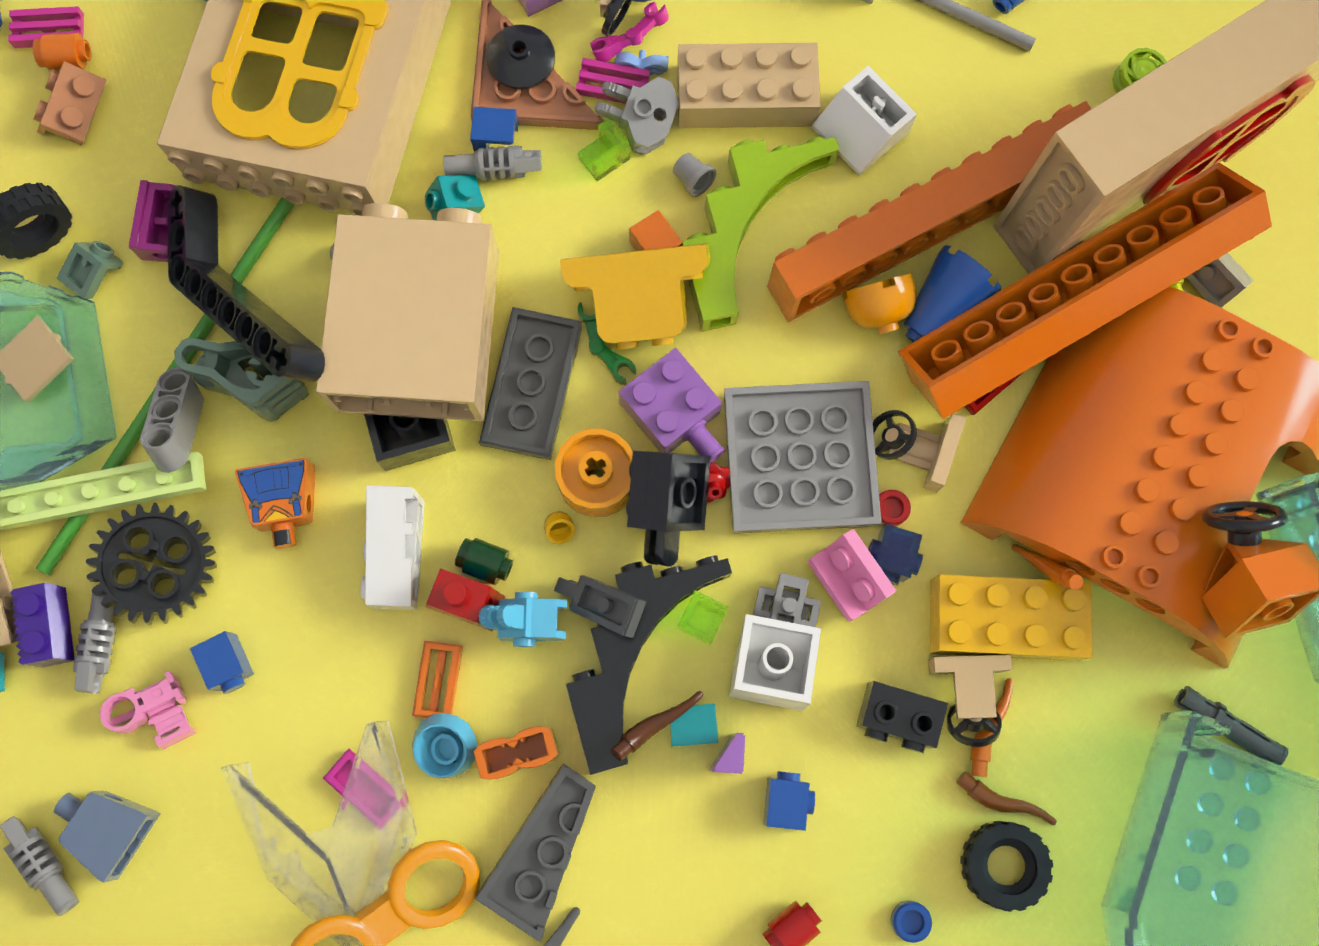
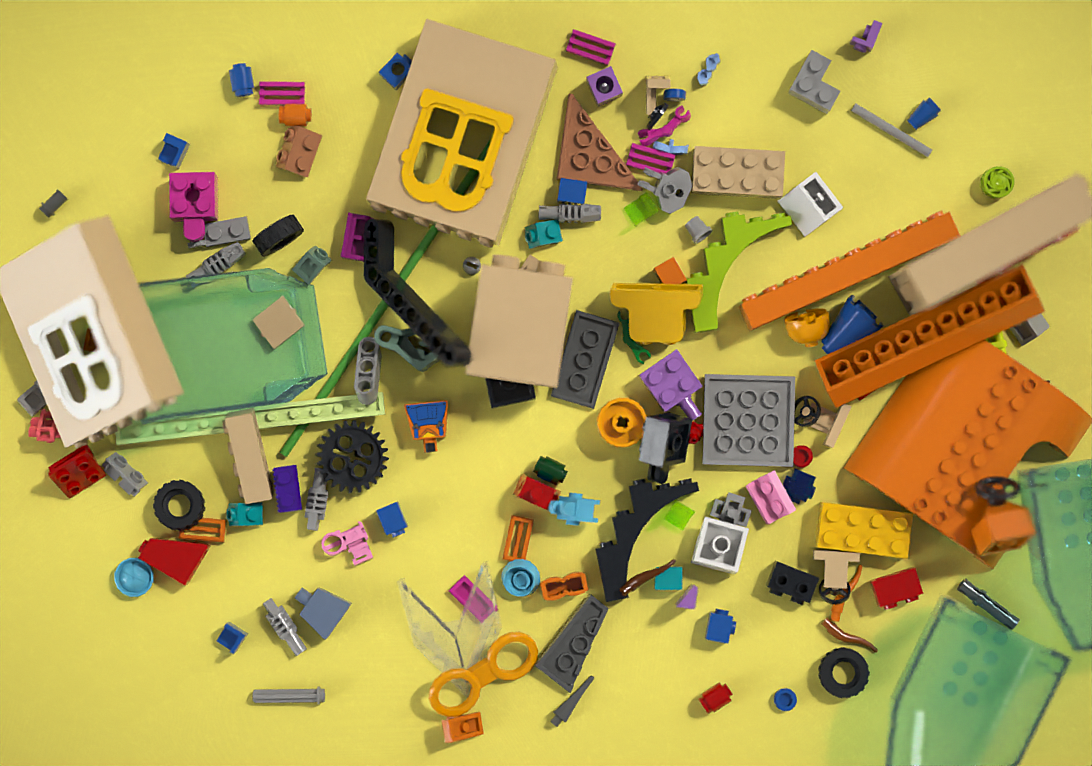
camera: 10 degrees right, 10 degrees up
white wedge [361,485,425,610] -> none
black dish [486,25,555,89] -> none
yellow hinge [544,511,575,544] -> none
dark grey hinge [554,575,647,638] -> none
orange animal [1011,544,1083,590] -> none
none -> red brick [869,567,923,610]

